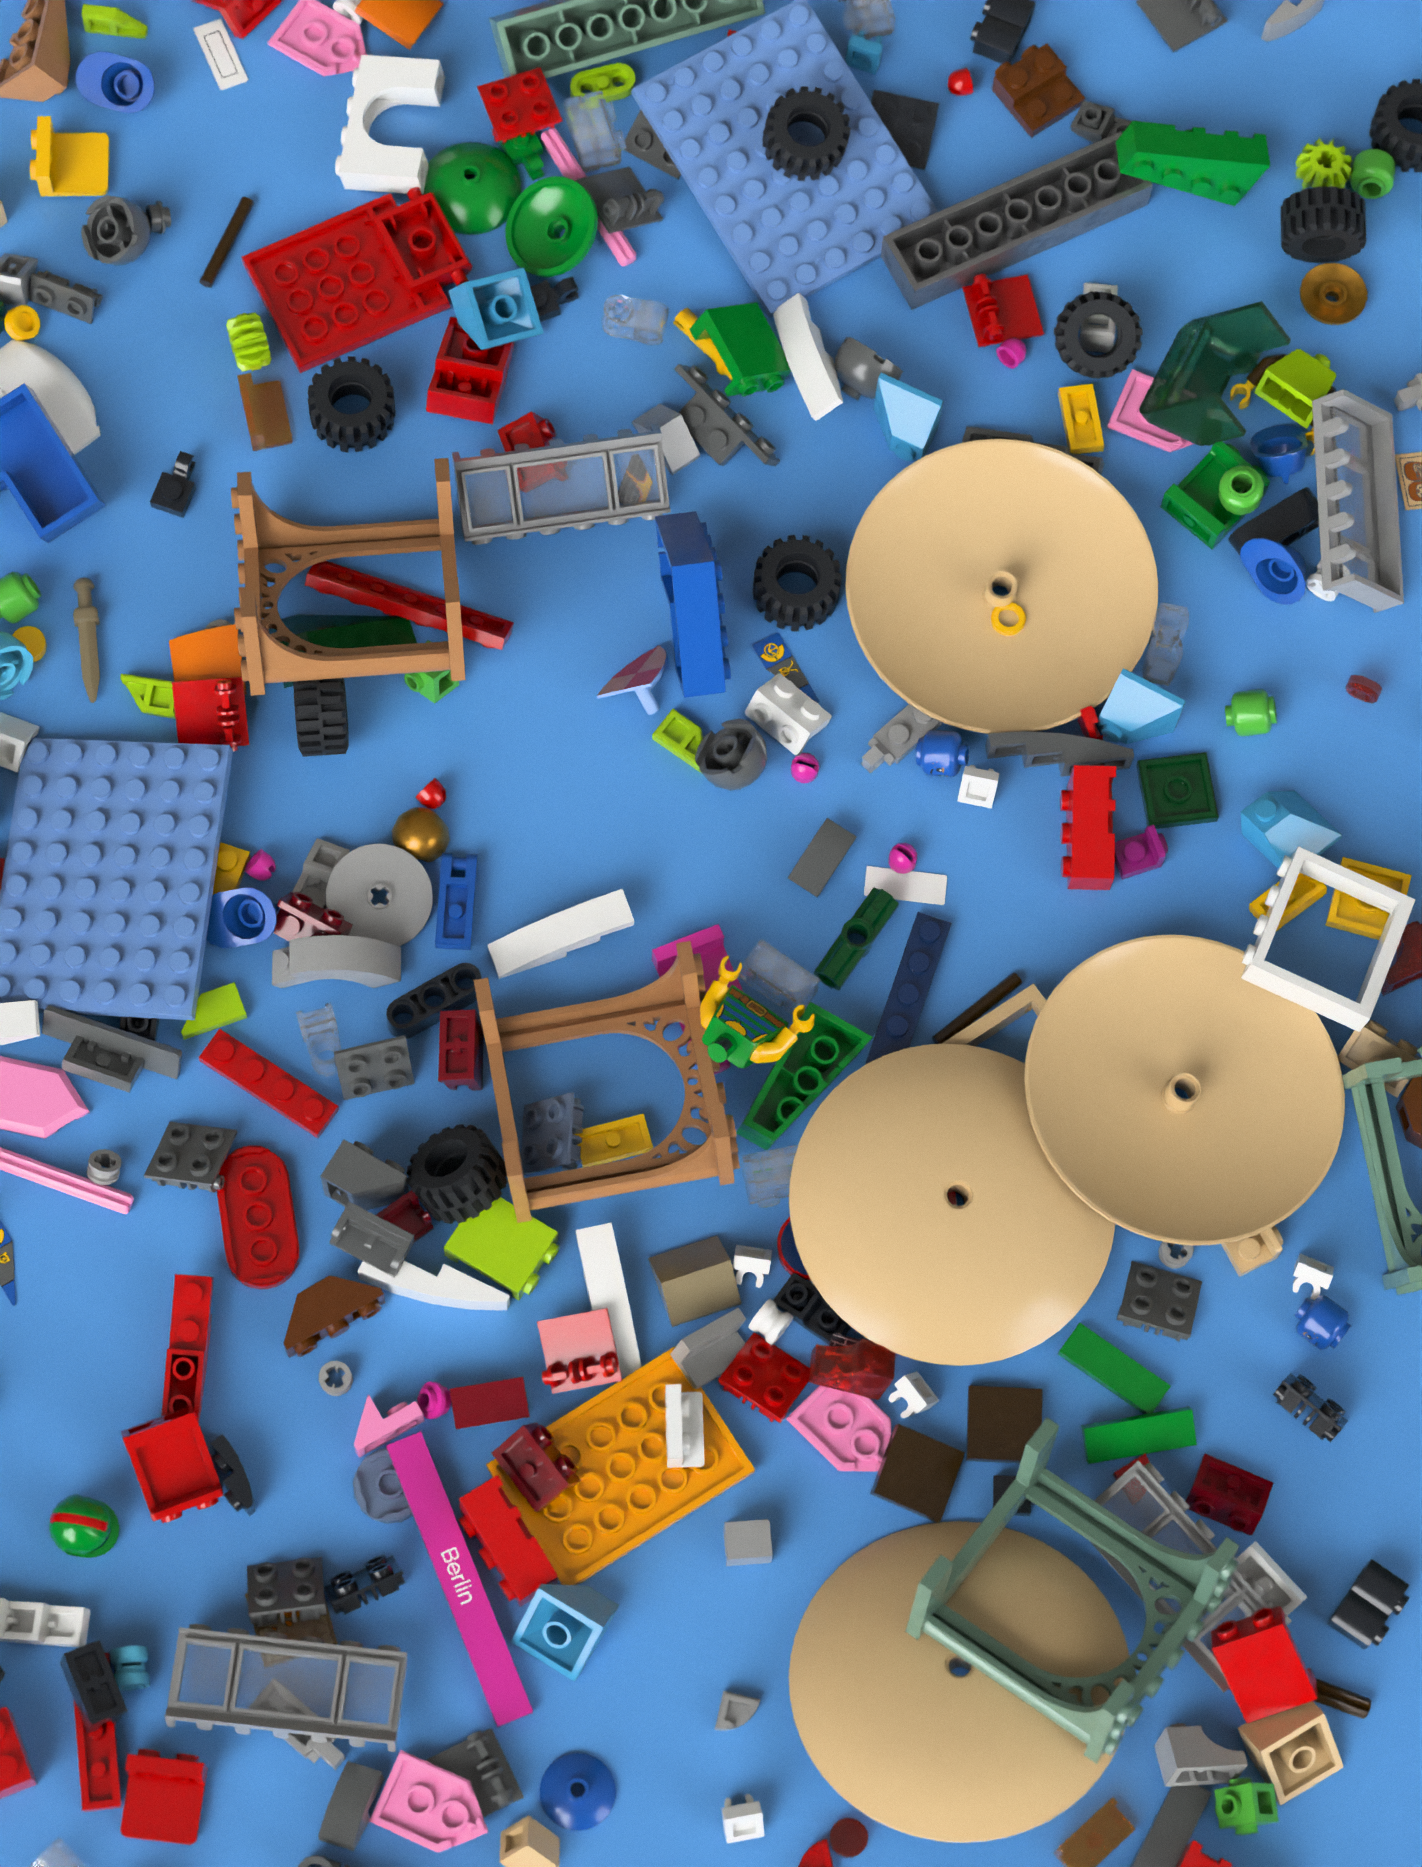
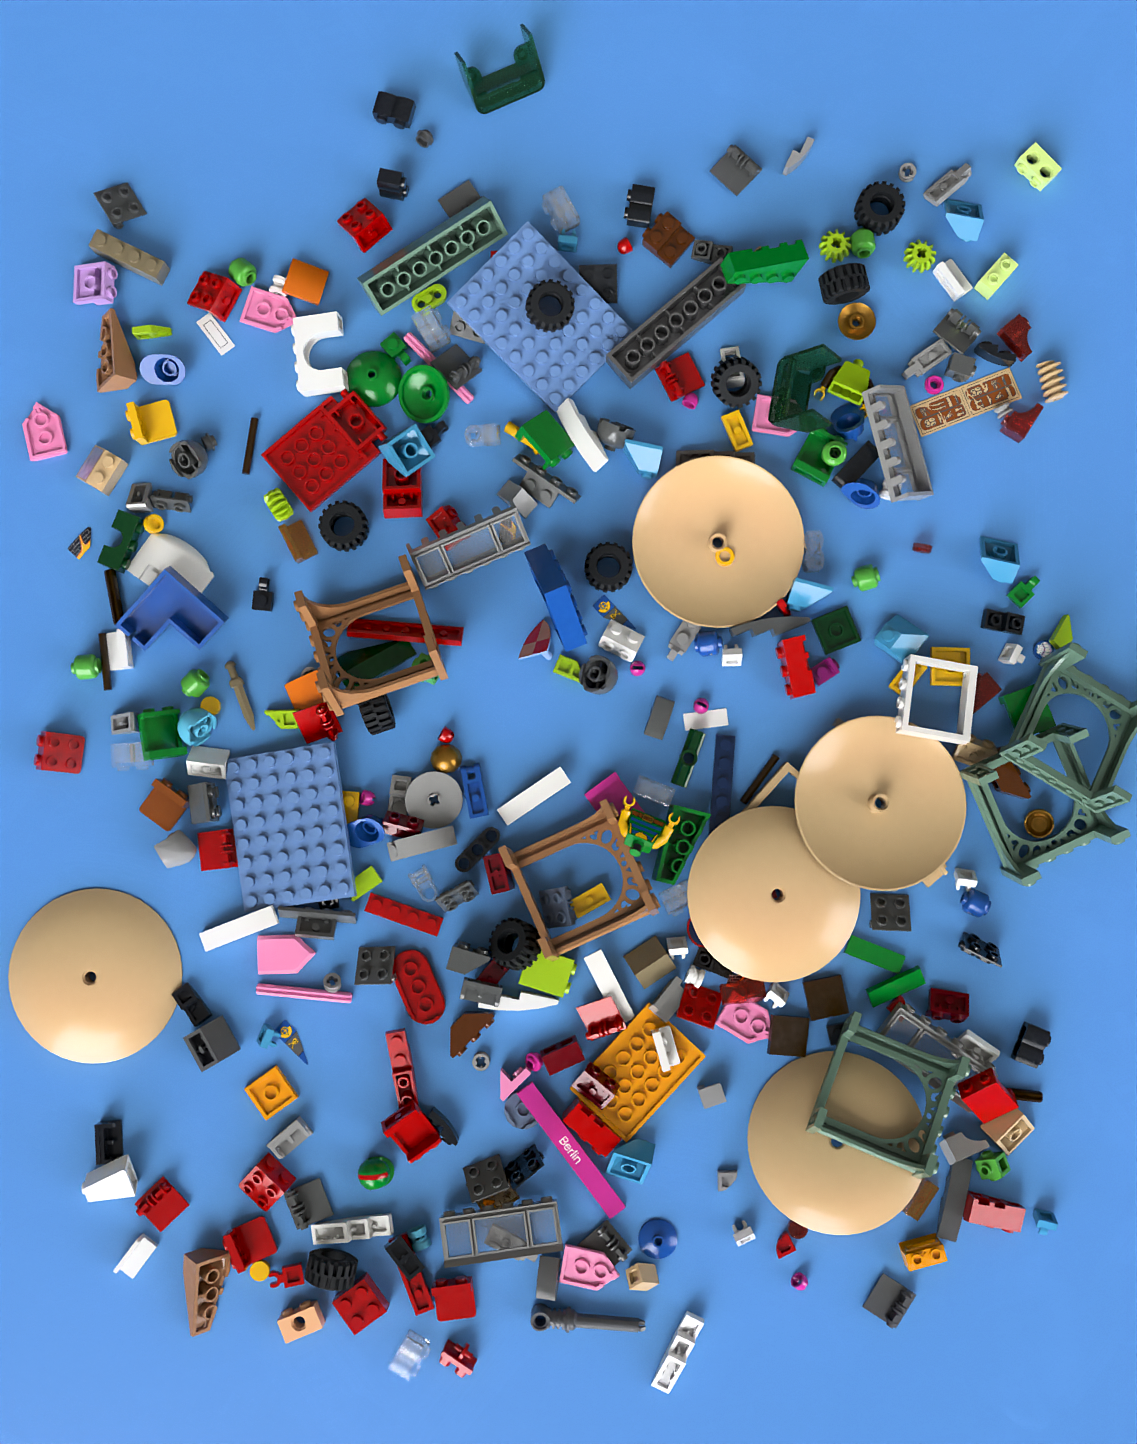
camera: 10 degrees left, 15 degrees up
red hinge [477,67,562,143] -> none

